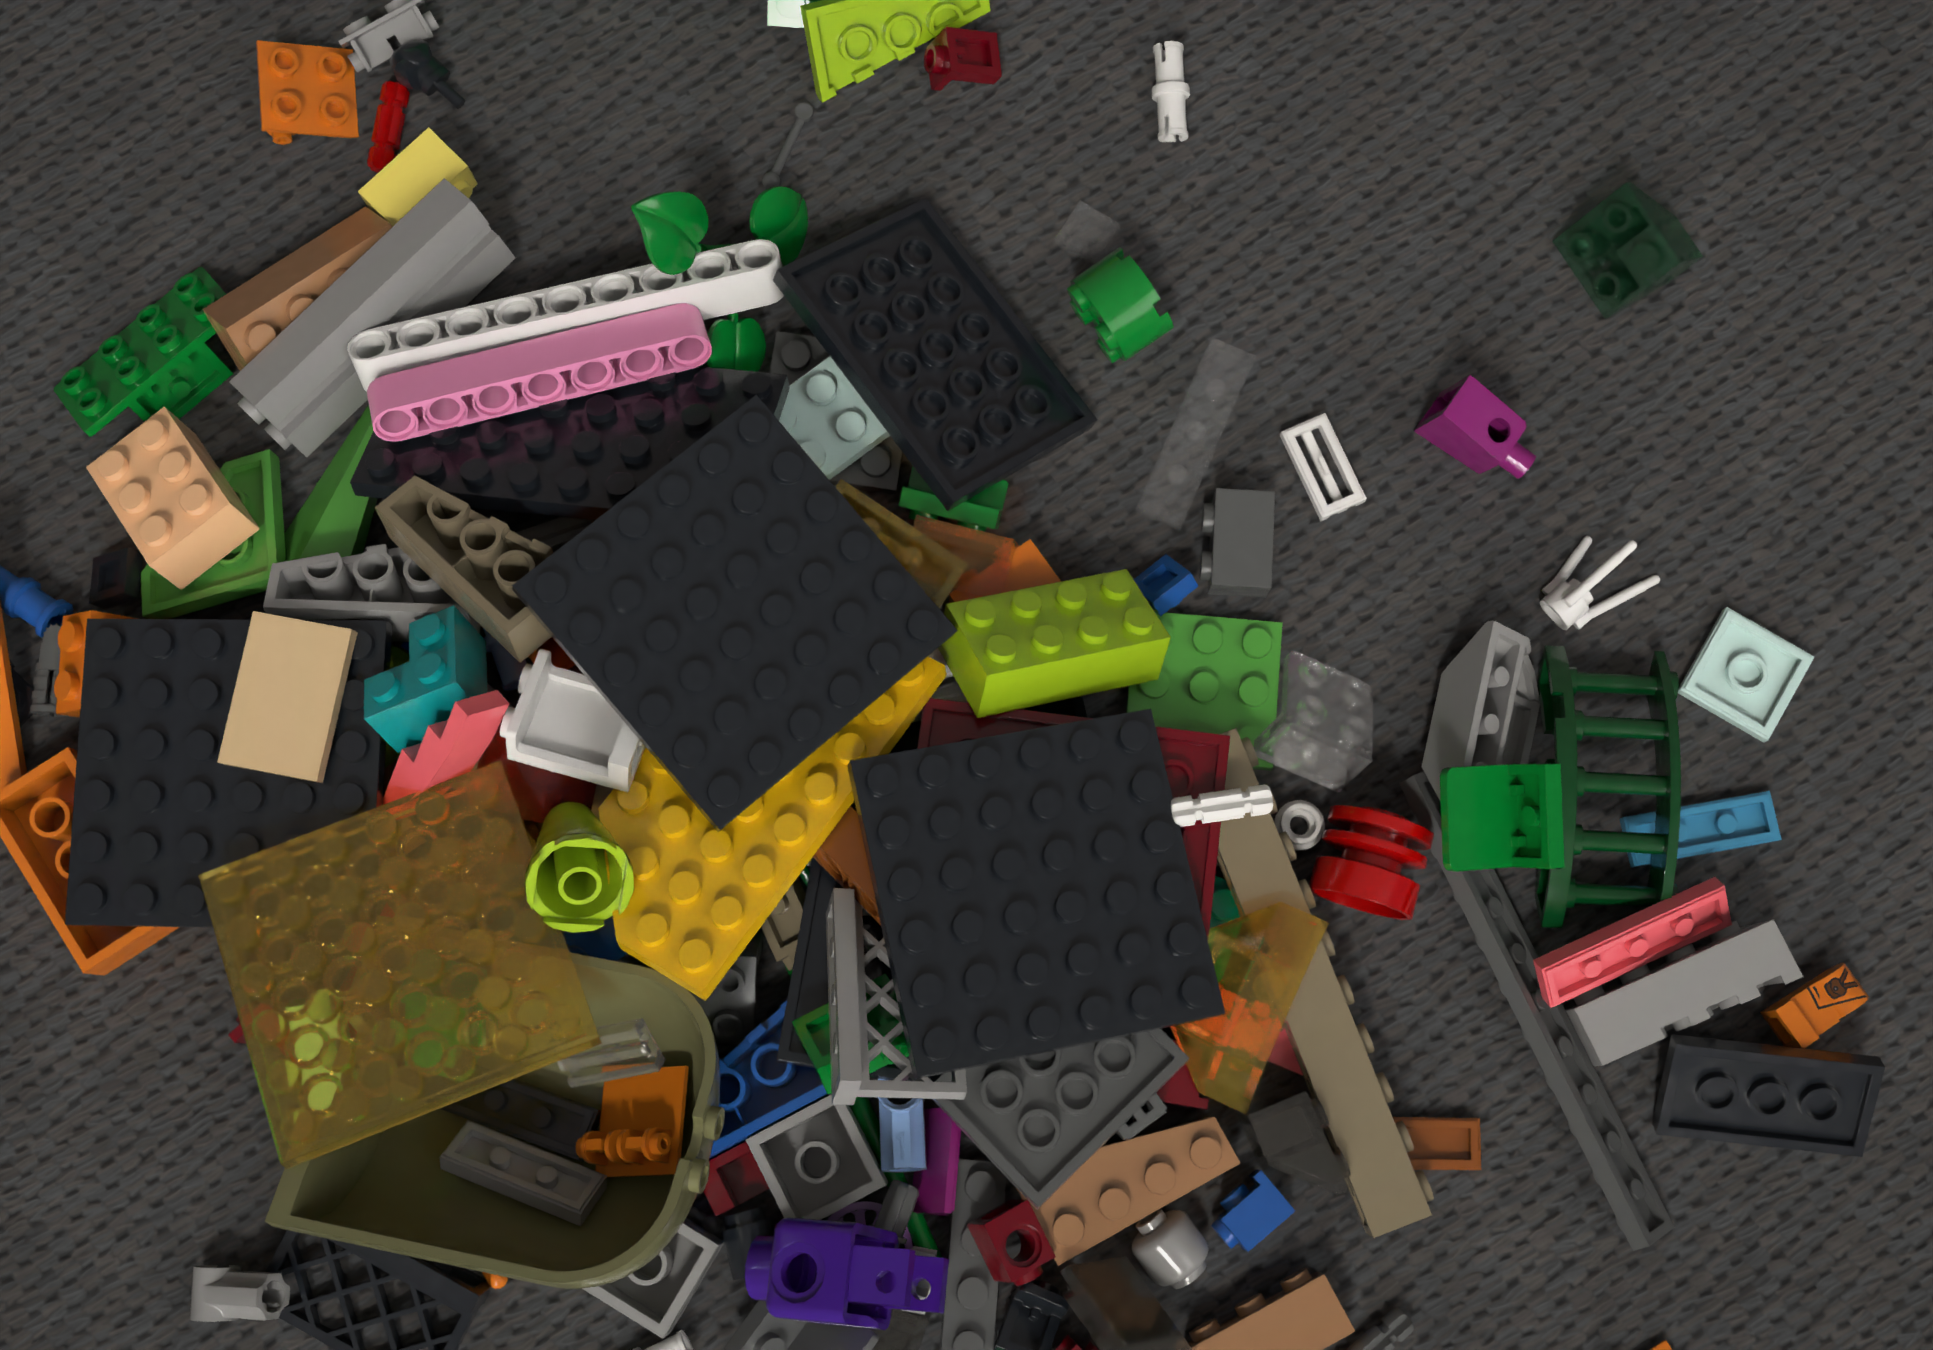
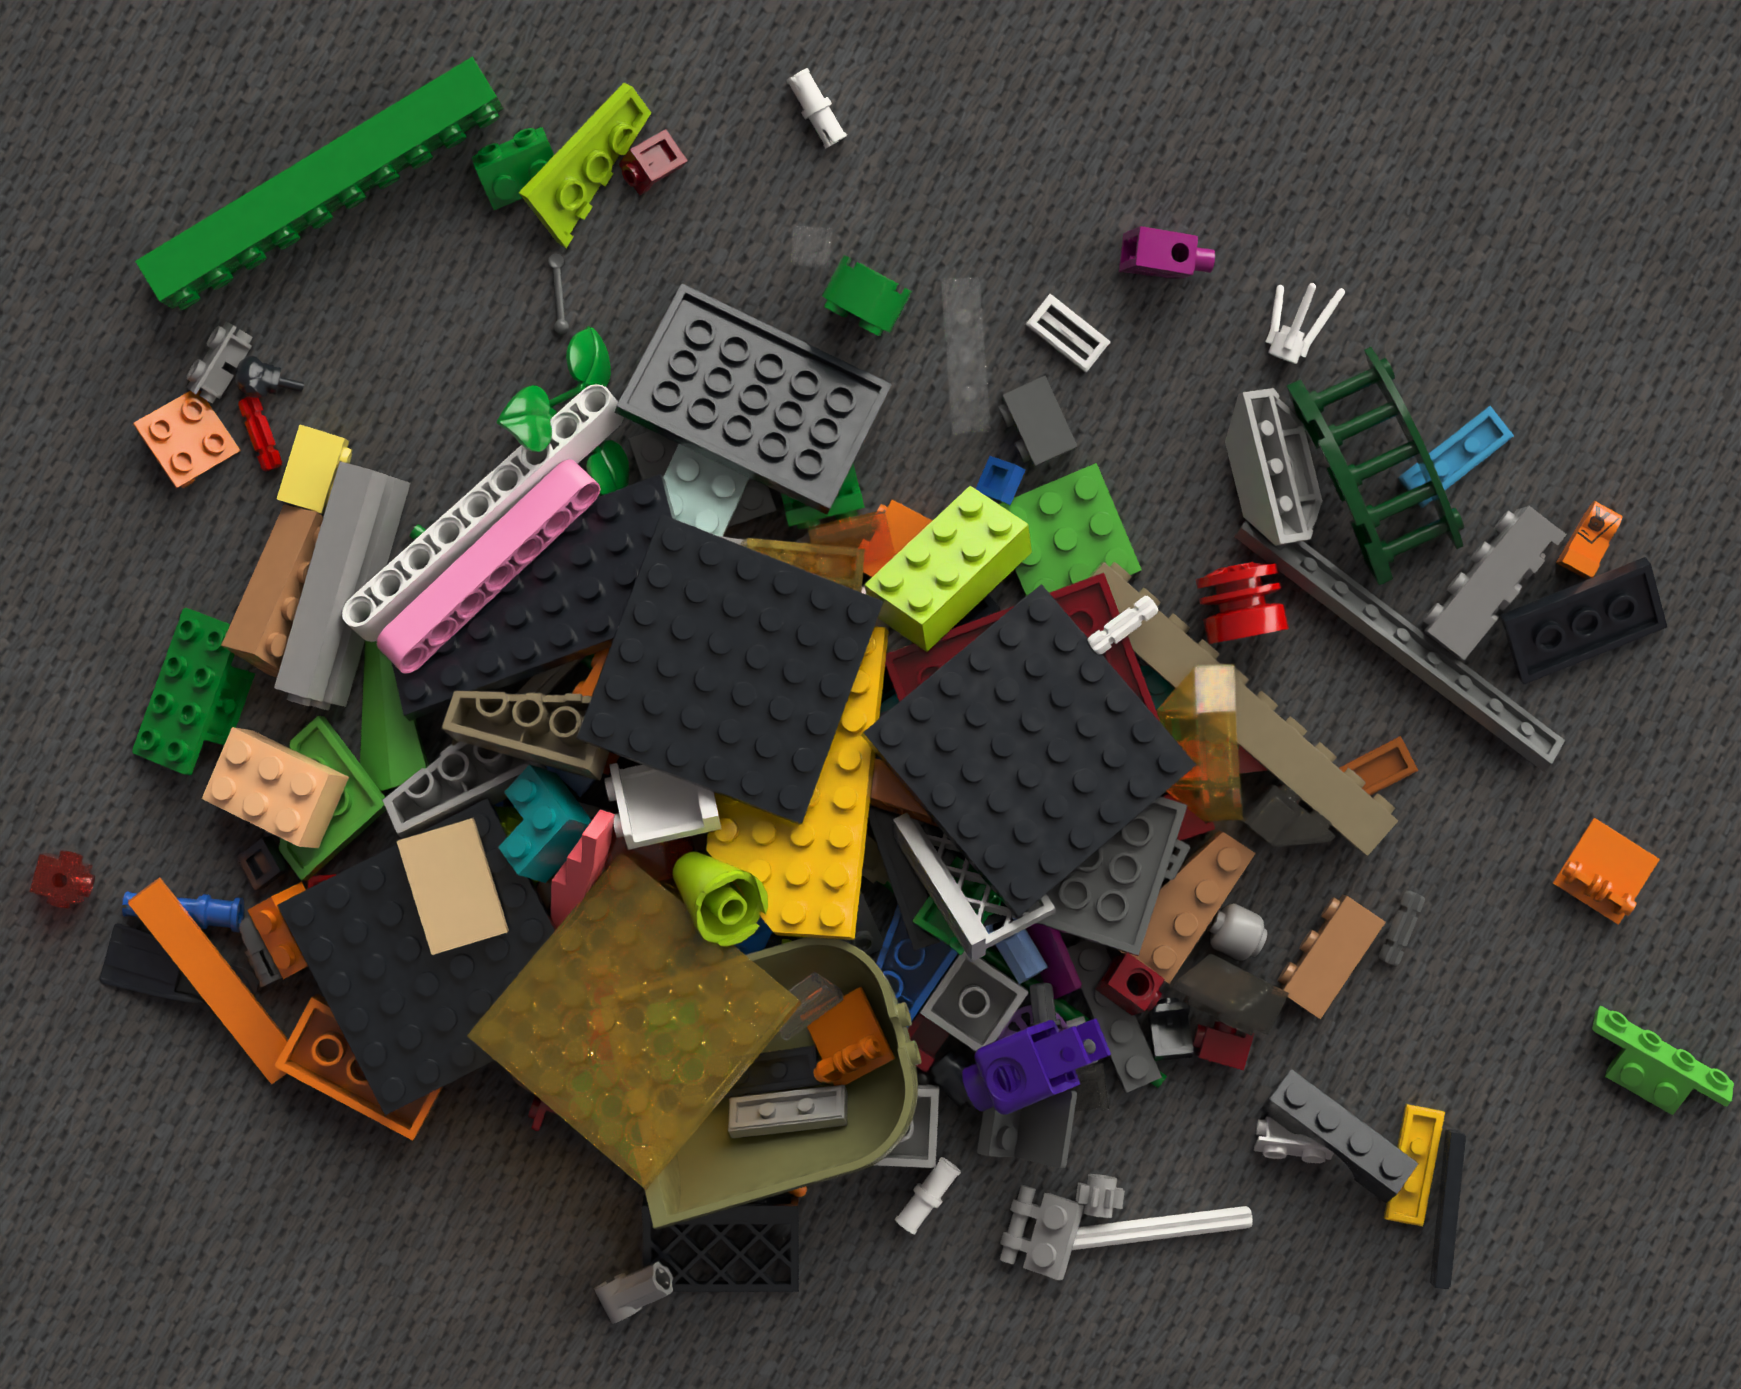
camera: 30 degrees left, 10 degrees up
blue brick [1211,1169,1295,1252] -> none
clear bracket [1254,651,1373,792] -> none
white plate [1274,800,1325,851] -> none
green bracket [1440,764,1565,872] -> none
coral tile [1533,877,1732,1008] -> none
clear green slope [1552,182,1703,319] -> none
light aqua tile [1678,607,1814,743] -> none

